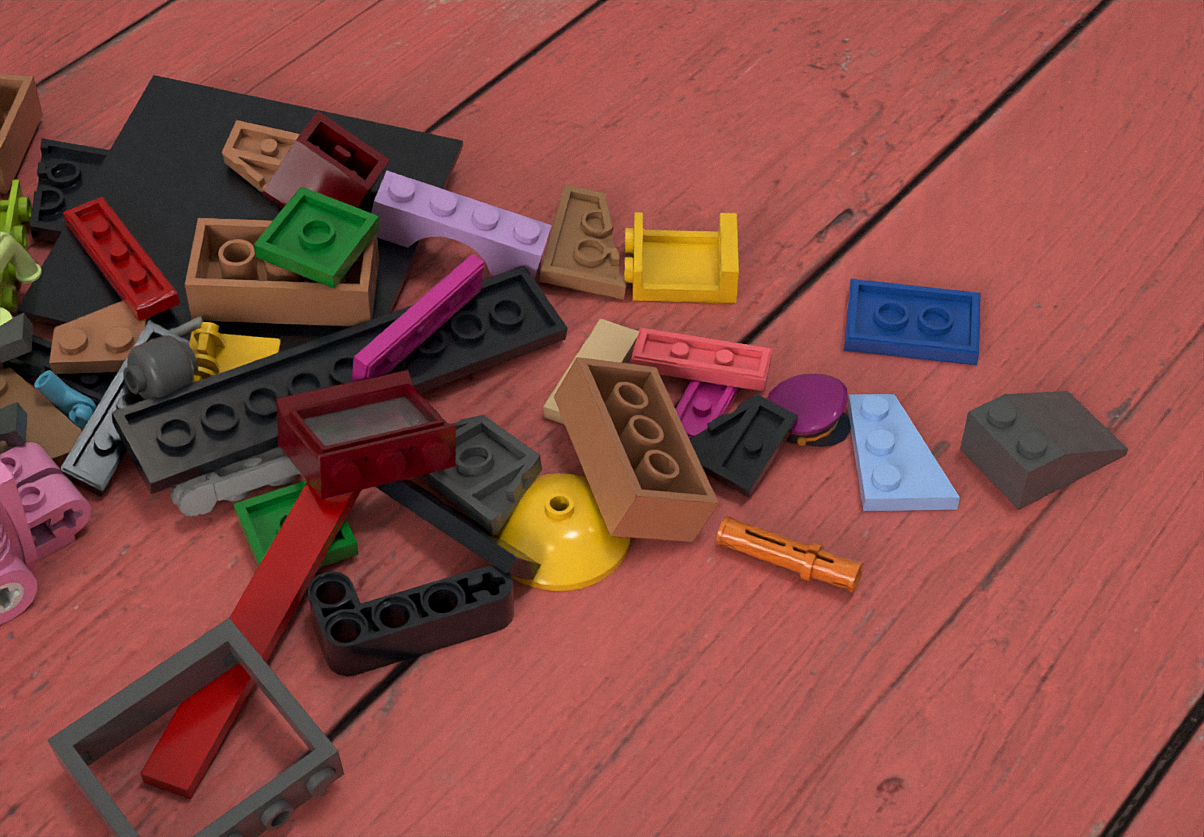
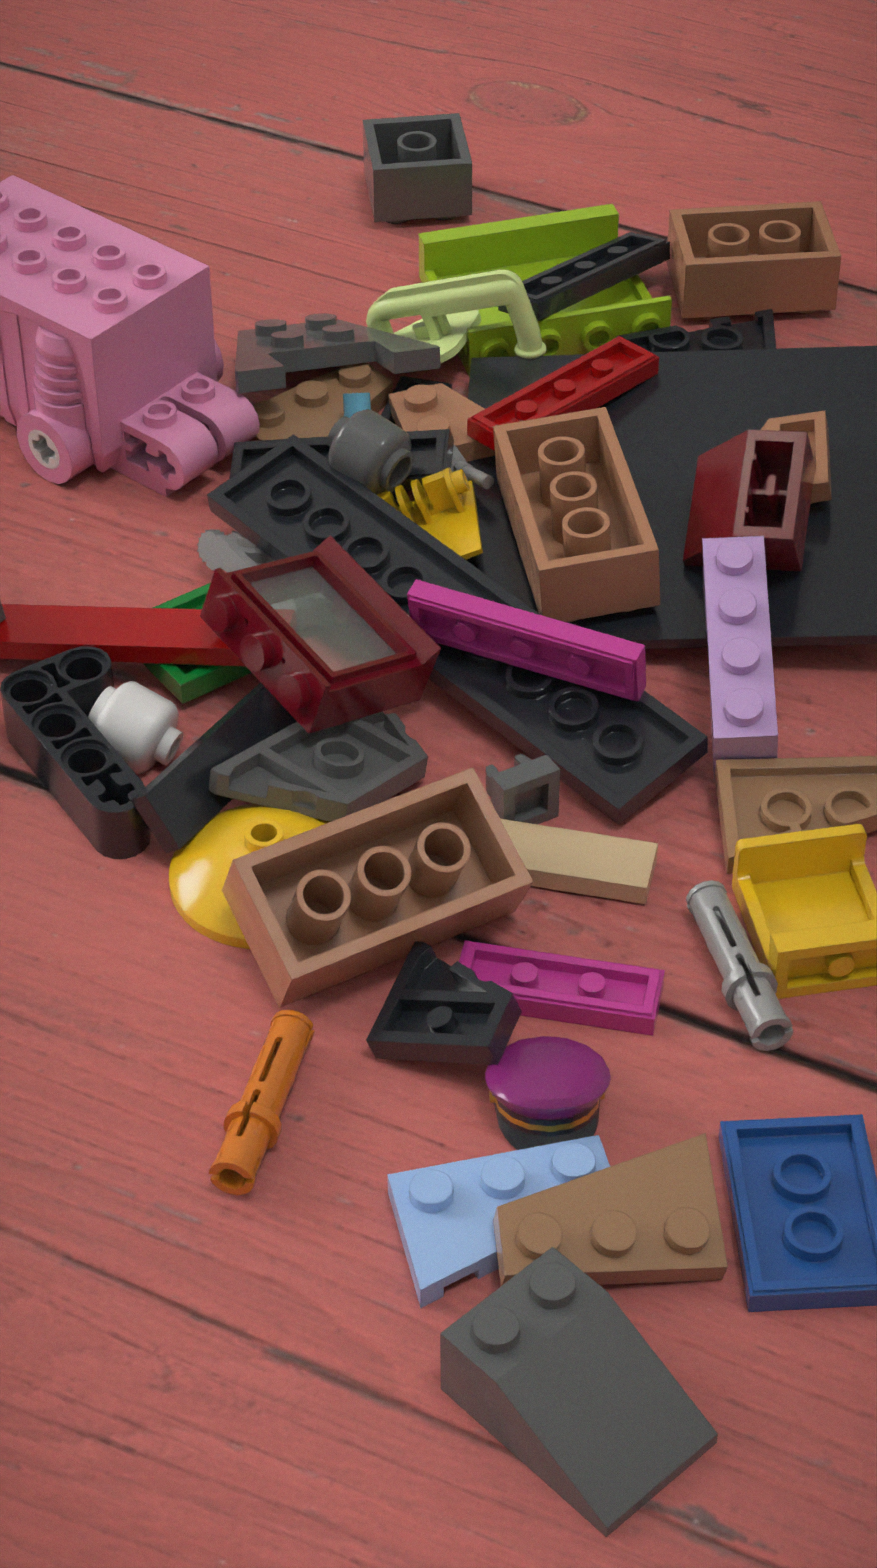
camera: 80 degrees right, 5 degrees down
green plate [254,186,380,288] -> none
coral tile [631,327,773,392] -> none
none -> white head [88,681,184,774]
none -> dark grey tile [486,754,560,824]
none -> medium nougat wing [493,1133,728,1286]
none -> light grey pin [686,880,793,1051]

